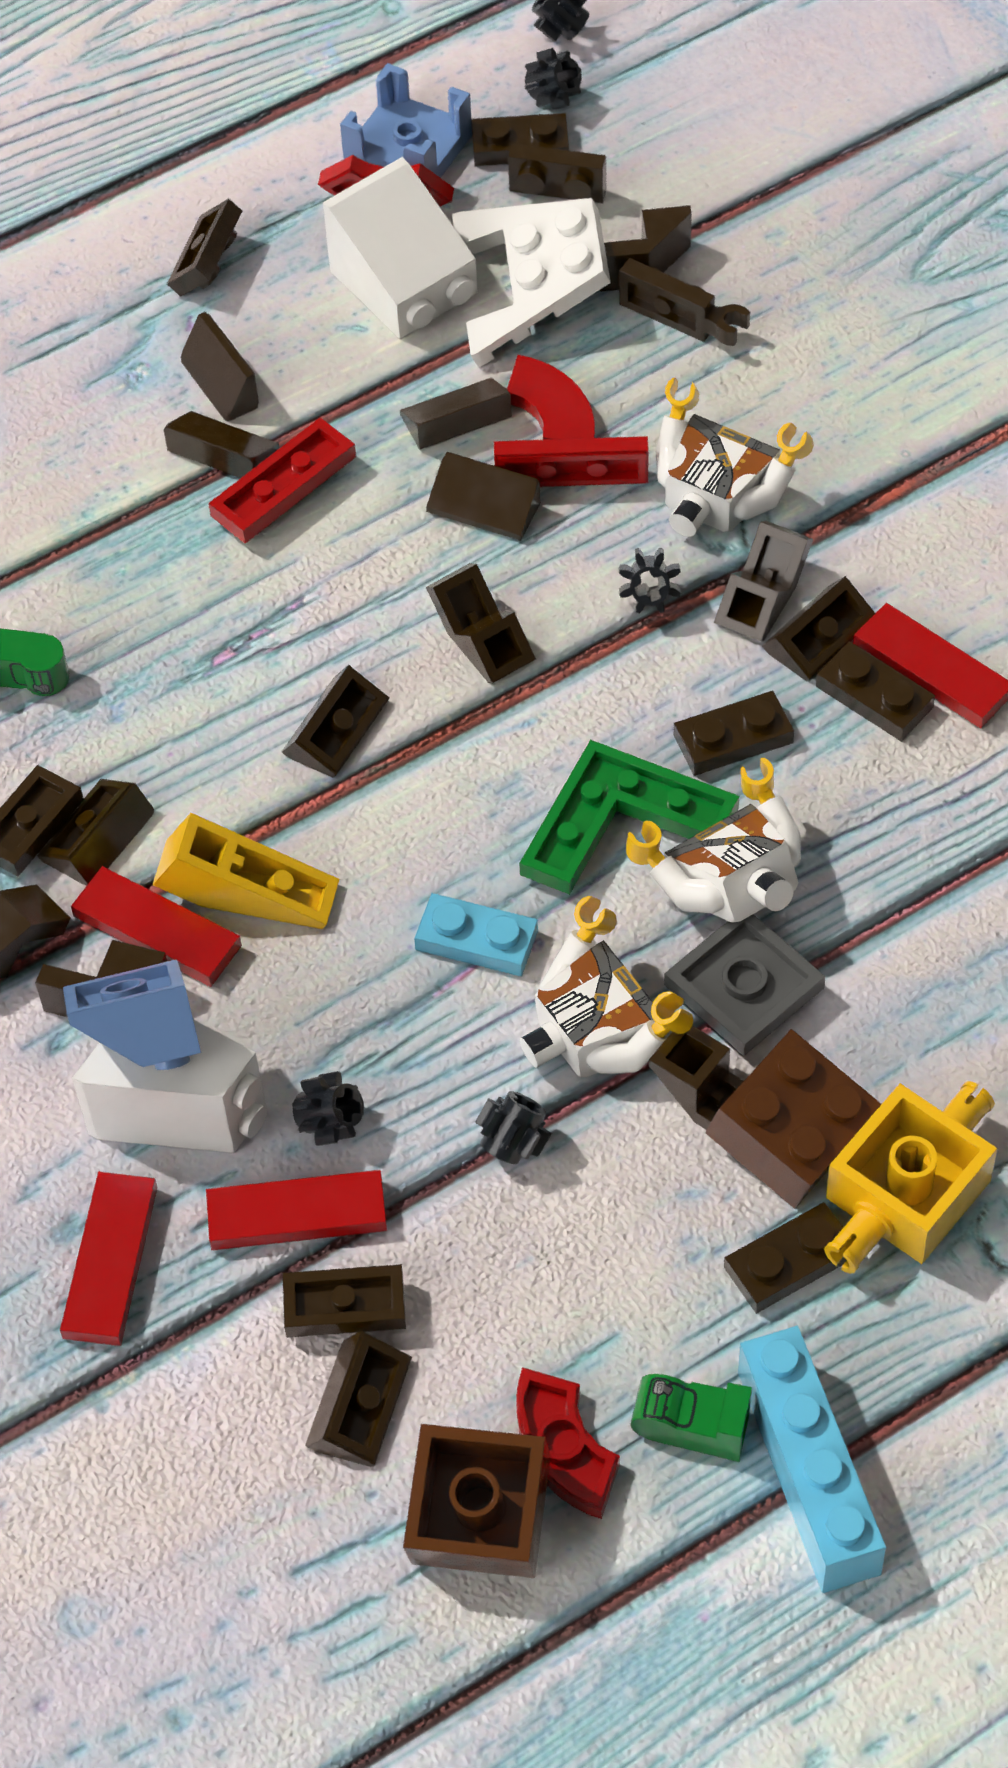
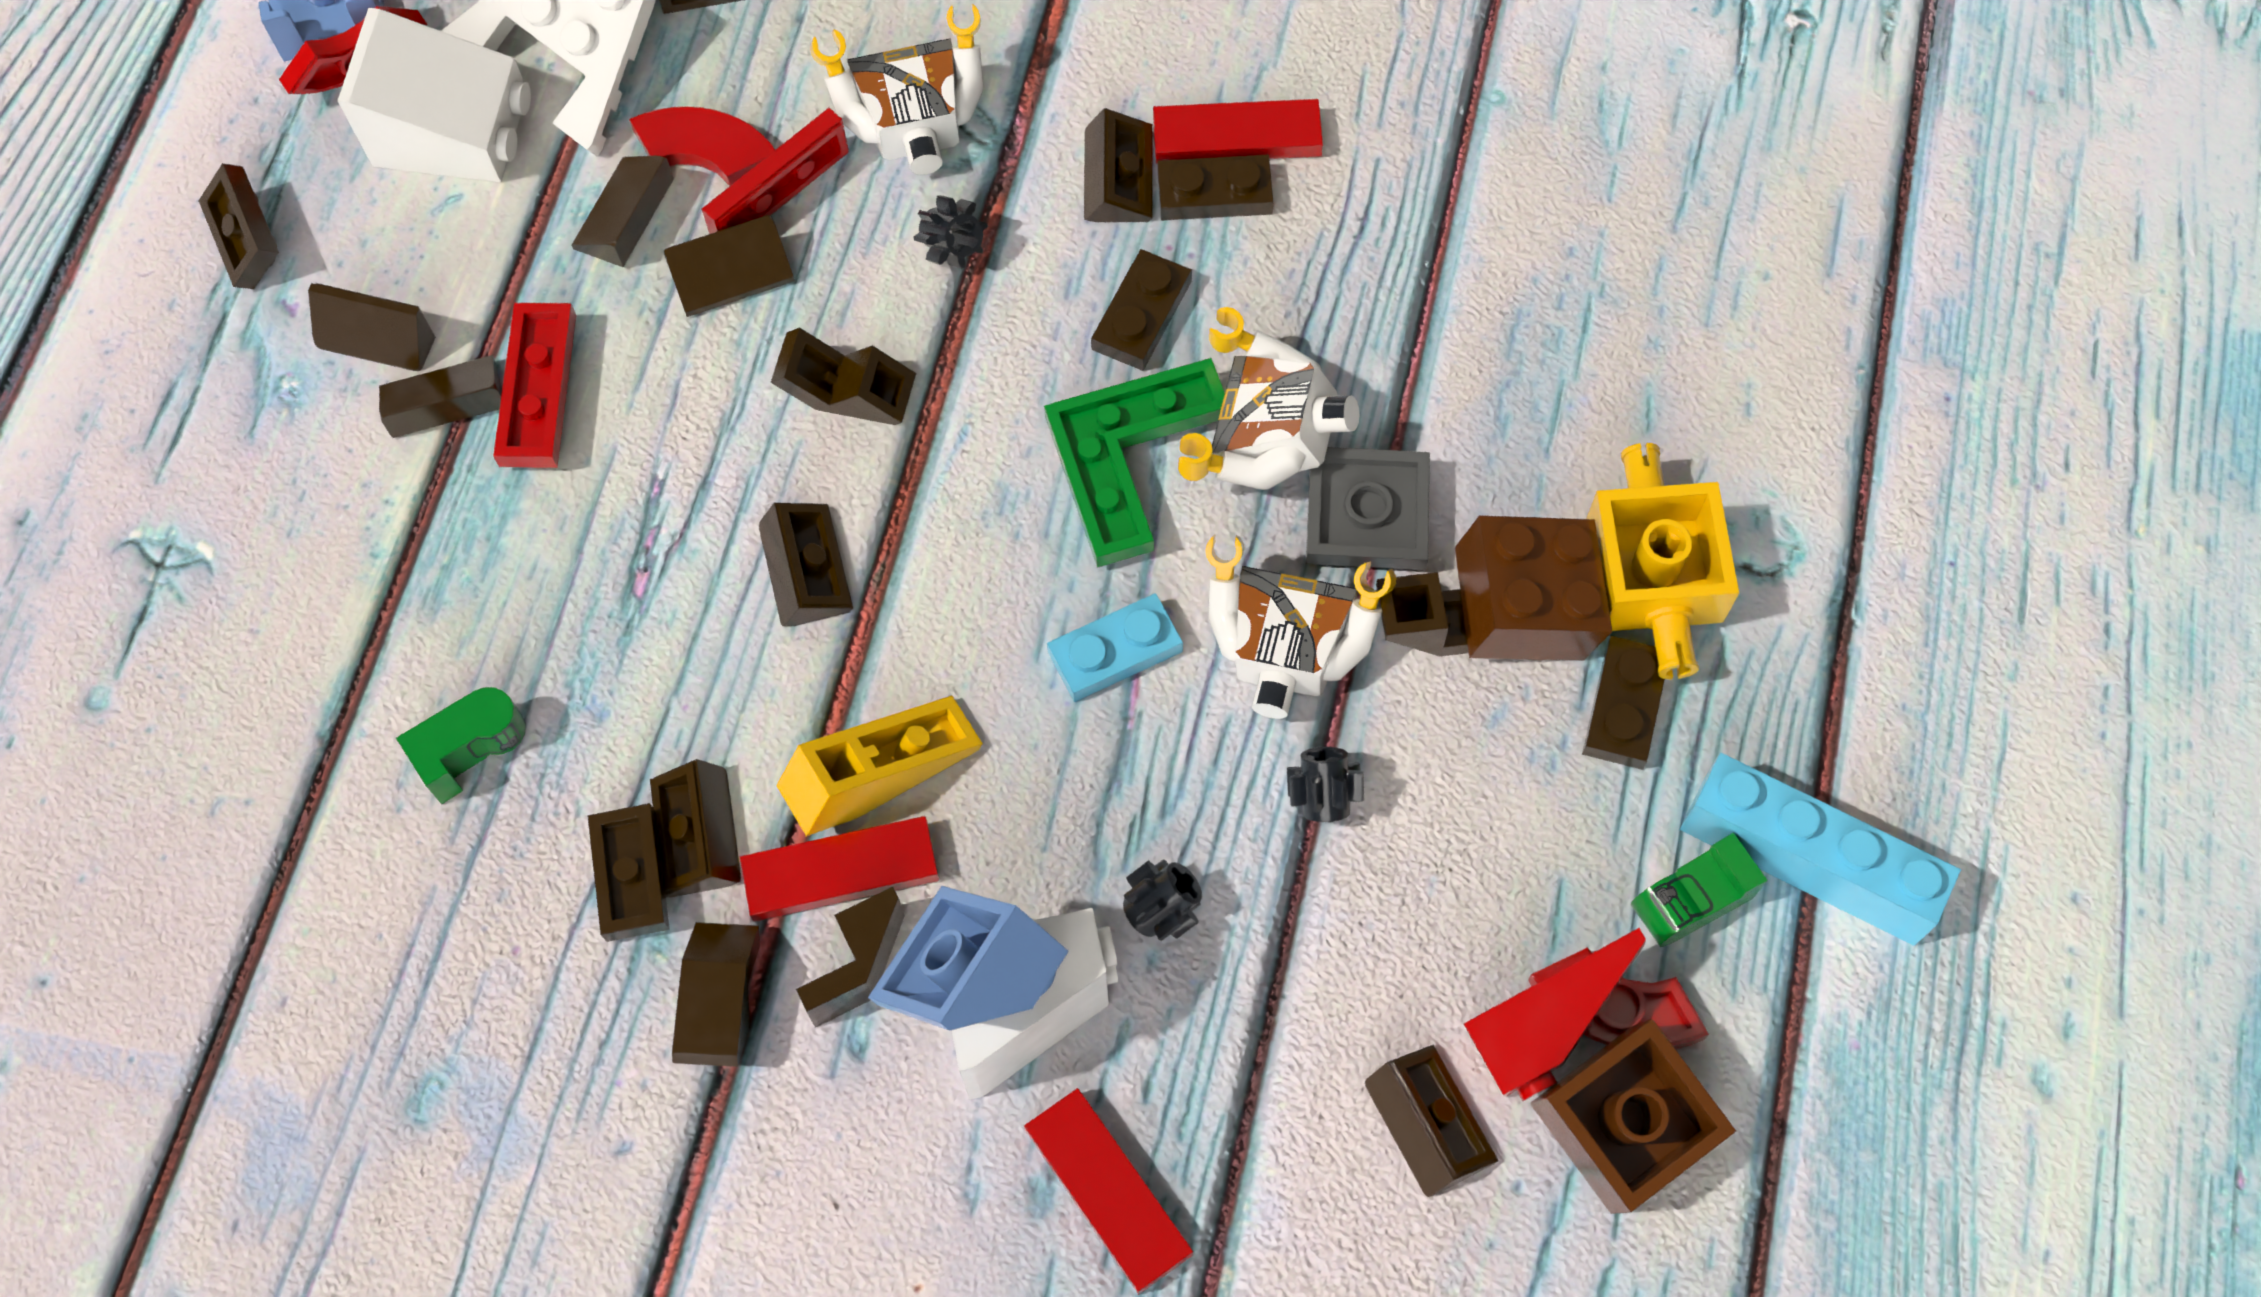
camera: 45 degrees left, 10 degrees up
red tile [206,1170,387,1251] -> none
dark brown plate [282,1264,406,1338] -> none
slope [714,521,813,641] -> none
none -> red slope [1463,928,1646,1101]

